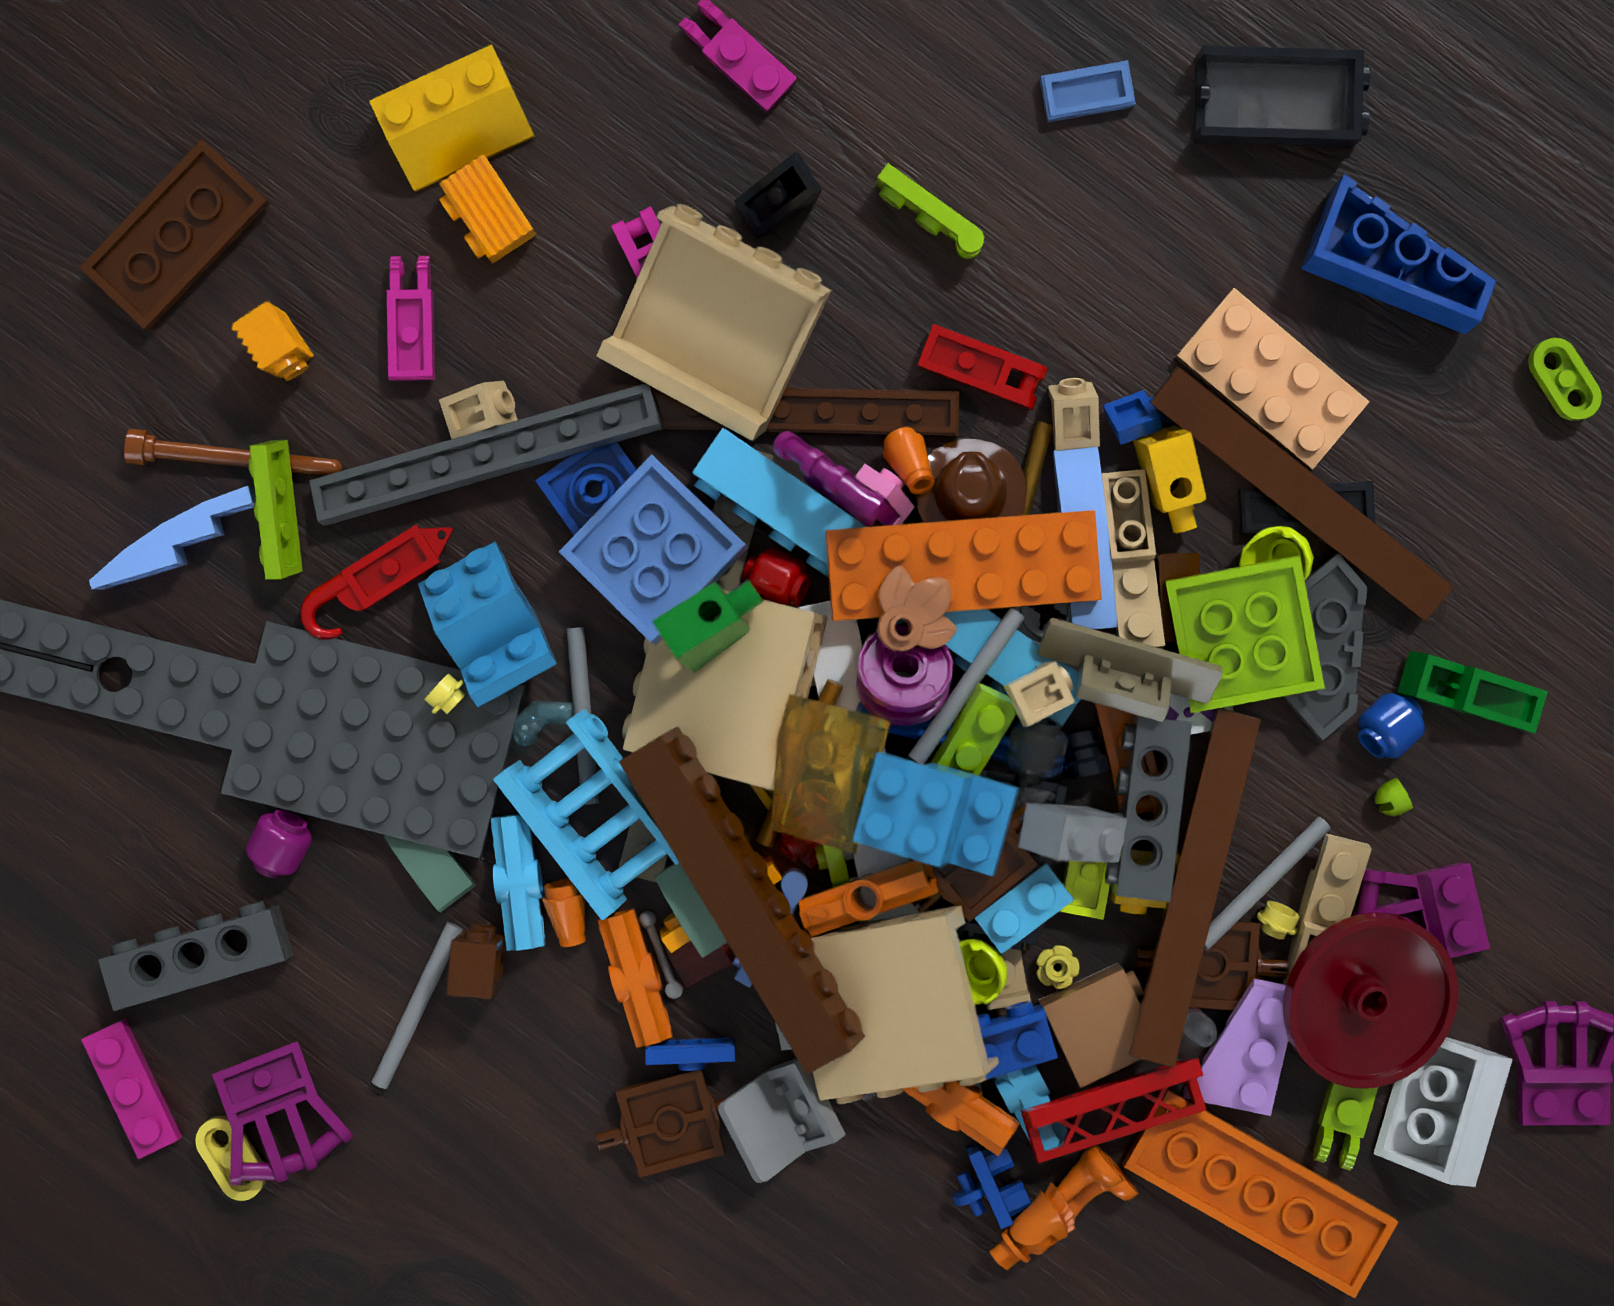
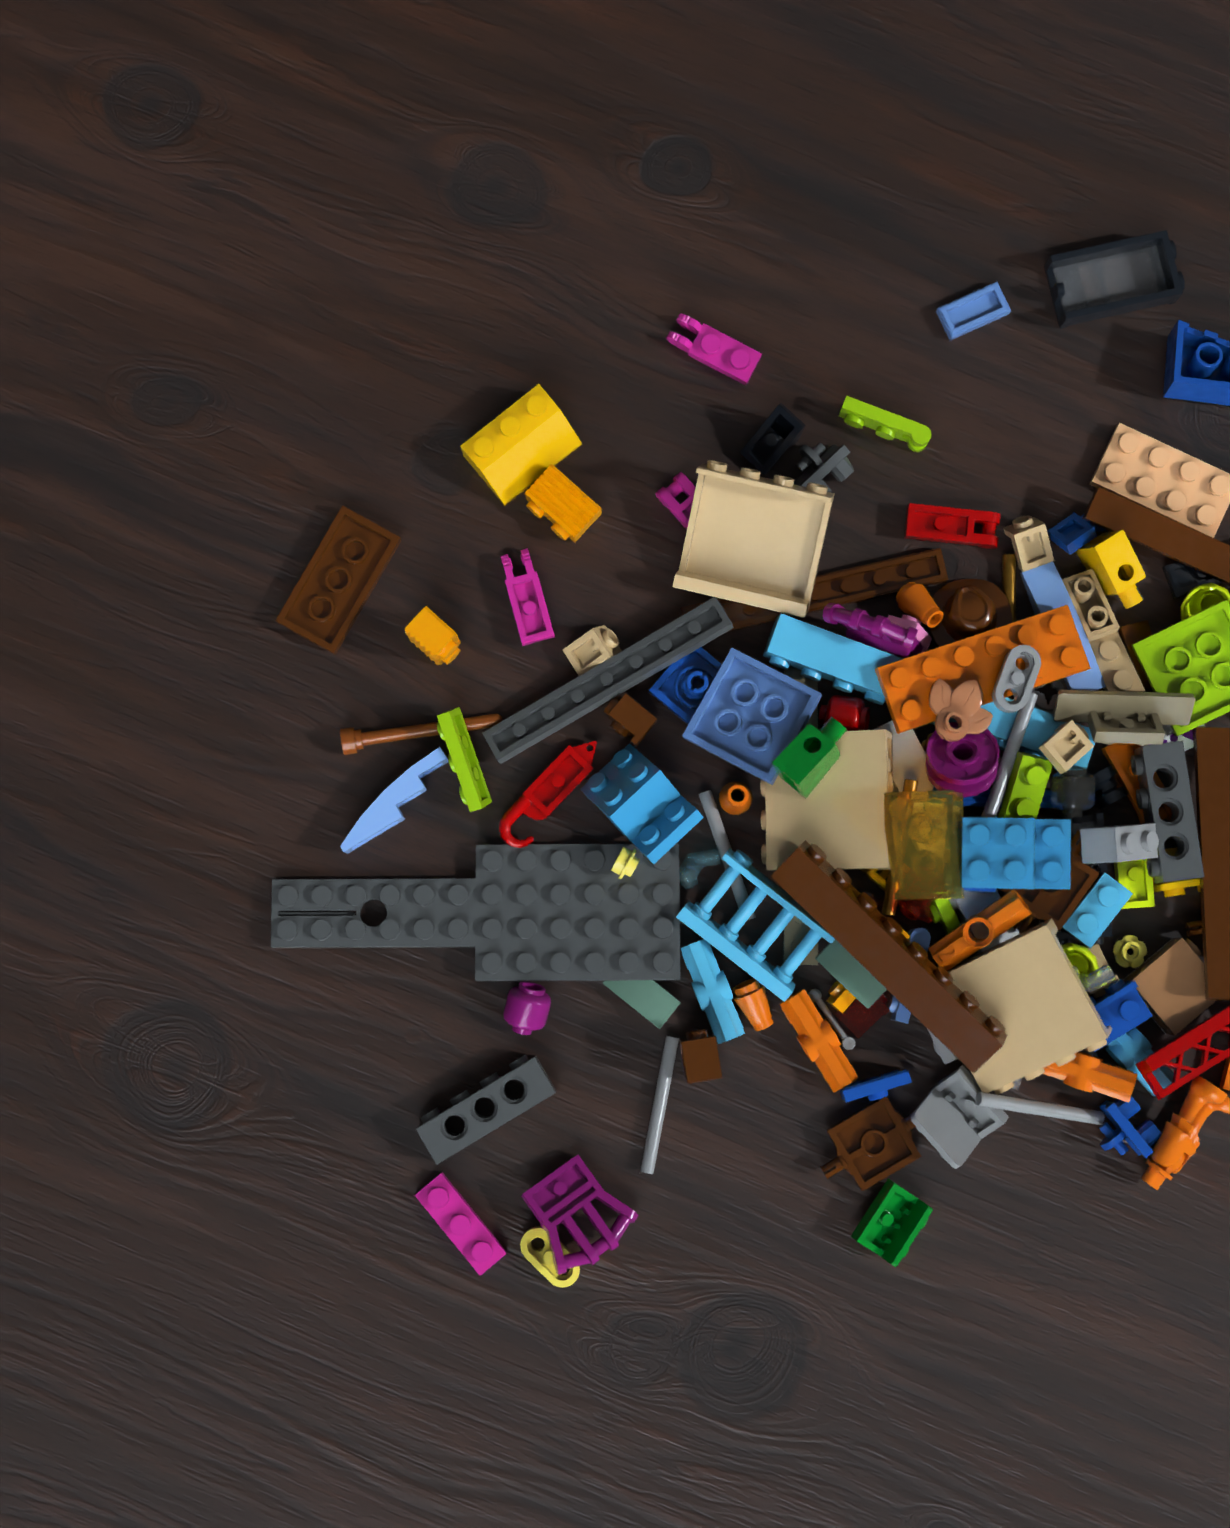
camera: 15 degrees left, 5 degrees down
none -> reddish brown brick [603,693,657,748]
none -> orange cone [719,781,753,815]
none -> dark grey hips [794,442,854,492]
none -> green bracket [850,1178,933,1267]
none -> light grey bar [975,1092,1104,1125]
none -> light grey plate [992,645,1041,713]
none -> clear arm [1072,965,1115,993]

